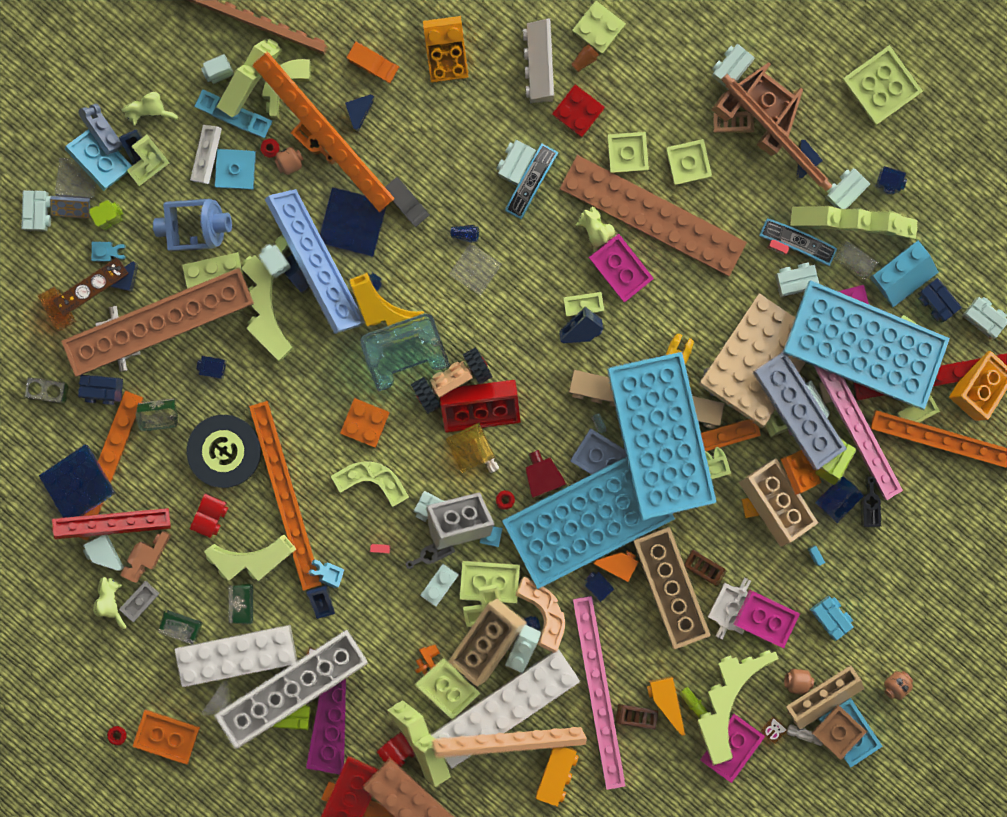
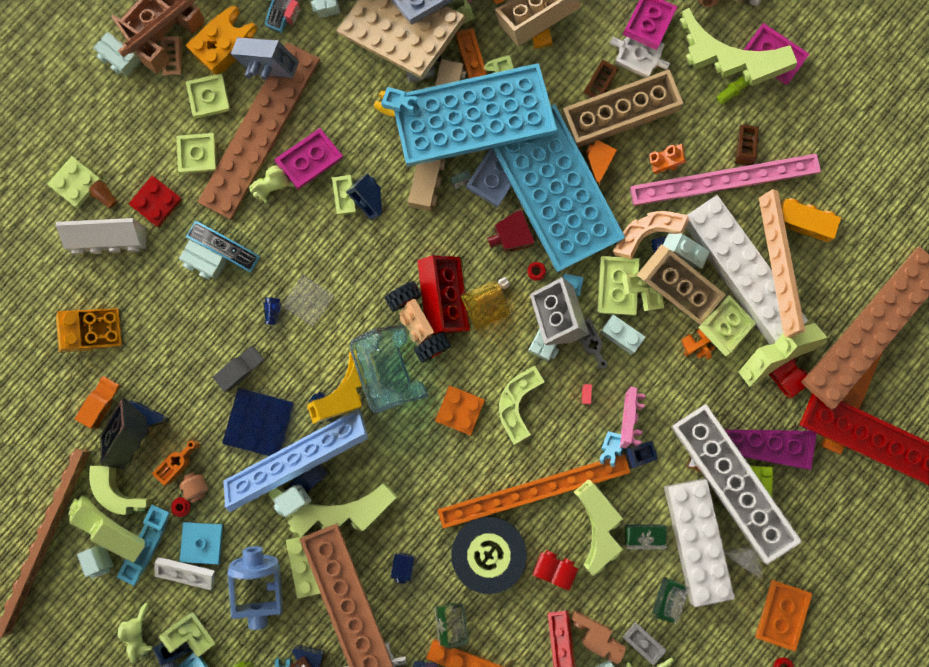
camera: 75 degrees left, 5 degrees down
orange plate [252,52,395,212] -> none
clear blue brick [584,572,614,602] -> none
light orange slope [647,676,685,736] -> none
tile [760,717,788,744] -> none
none -> black slope [100,398,149,470]
none -> light orange brick [185,6,257,75]
none -> sand blue piece [231,37,299,80]
none -> medium azure plate [381,87,418,114]
none -> bright pink plate [620,387,646,449]
none -> orange hips [650,144,686,174]

